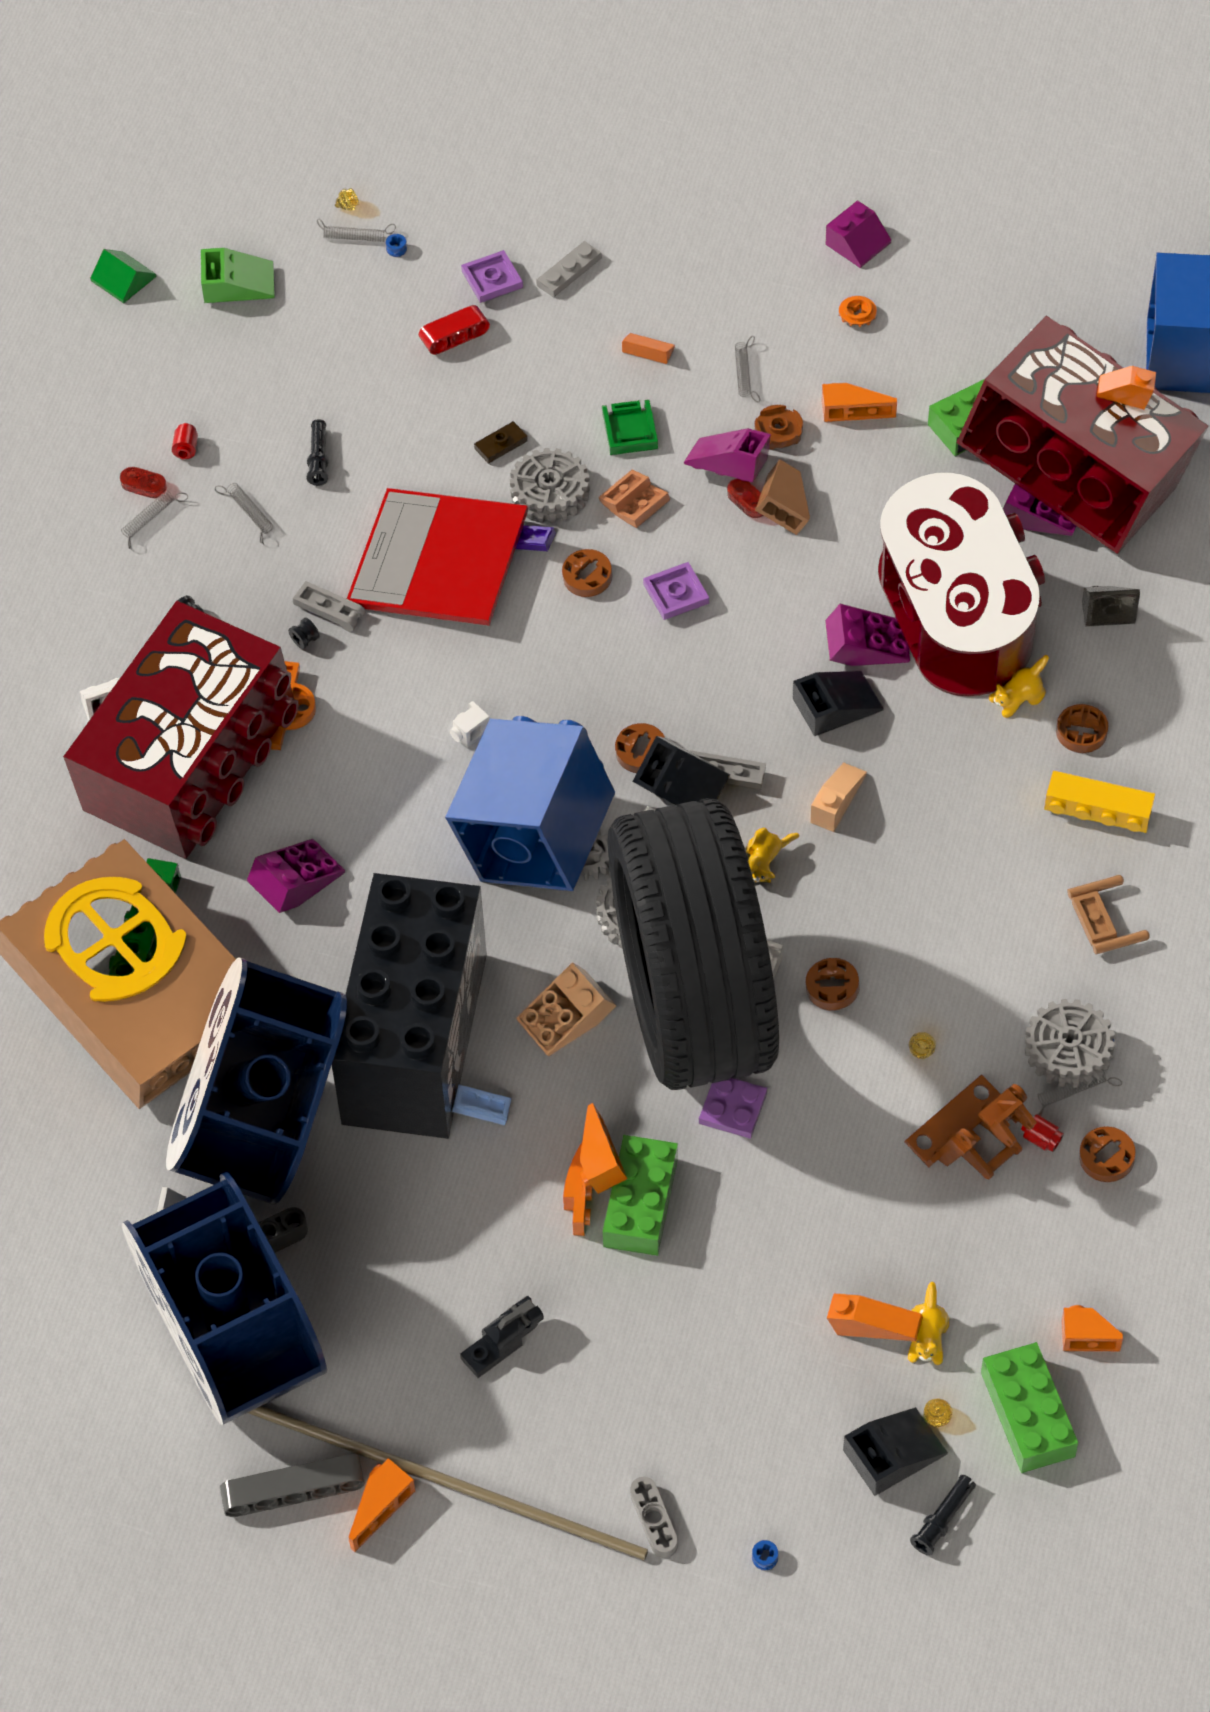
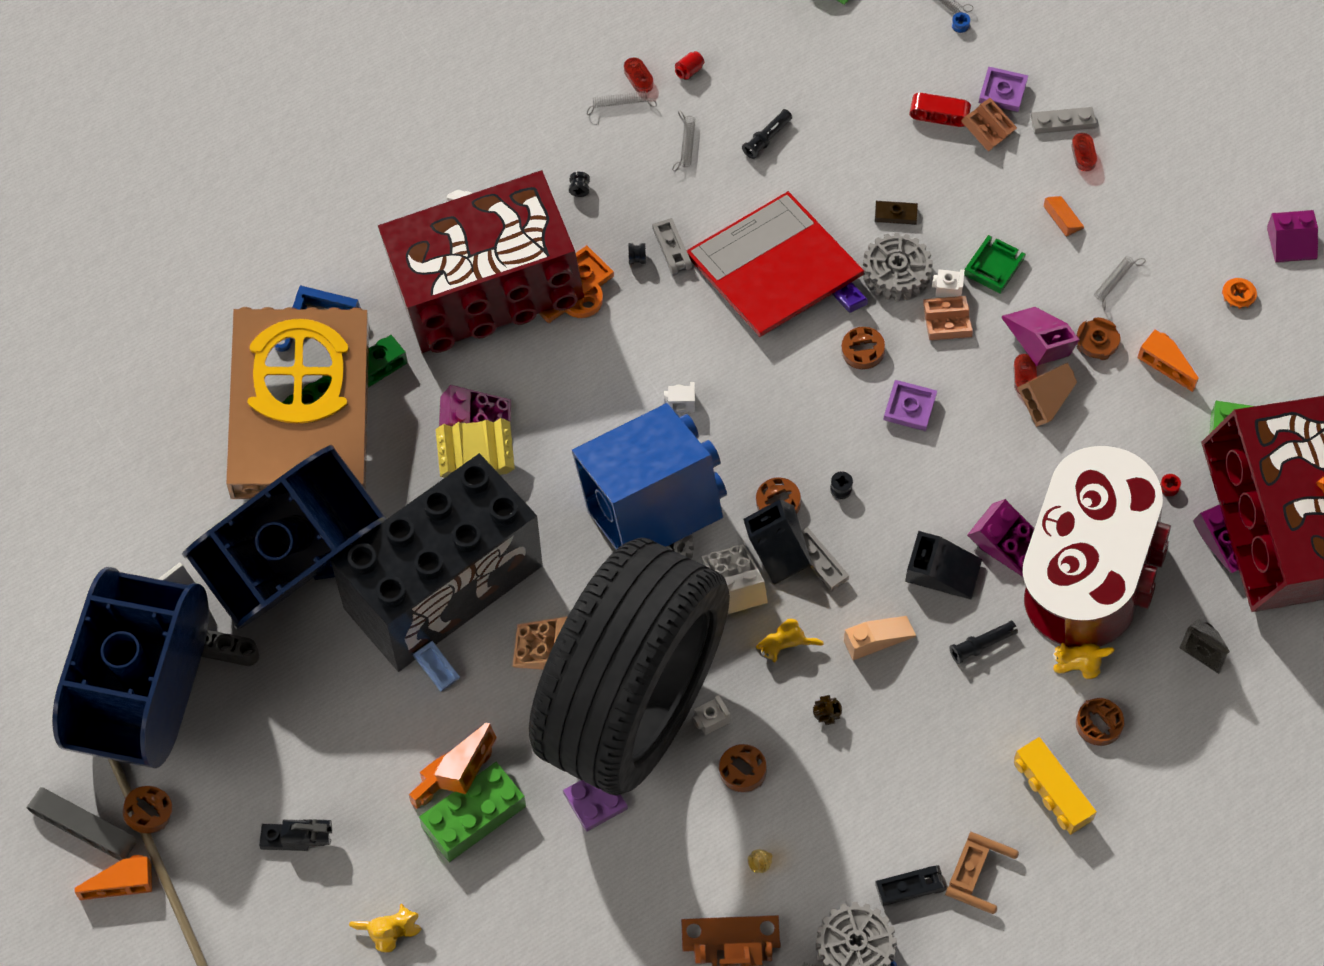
camera: 40 degrees right, 5 degrees up
none -> dark orange piece [123,786,172,833]
none -> blue hinge [275,285,361,352]
none -> yellow animal [349,903,421,953]
none -> light yellow slope [436,418,515,478]
none -> dark brown gear [813,695,842,725]
none -> black wheel [830,471,853,499]
none -> black plate [875,865,947,906]
none -> white brick [932,269,965,298]
none -> black pin [949,620,1018,664]
none -> nougat slope [961,98,1017,152]
none -> clear red plate [1071,133,1097,171]

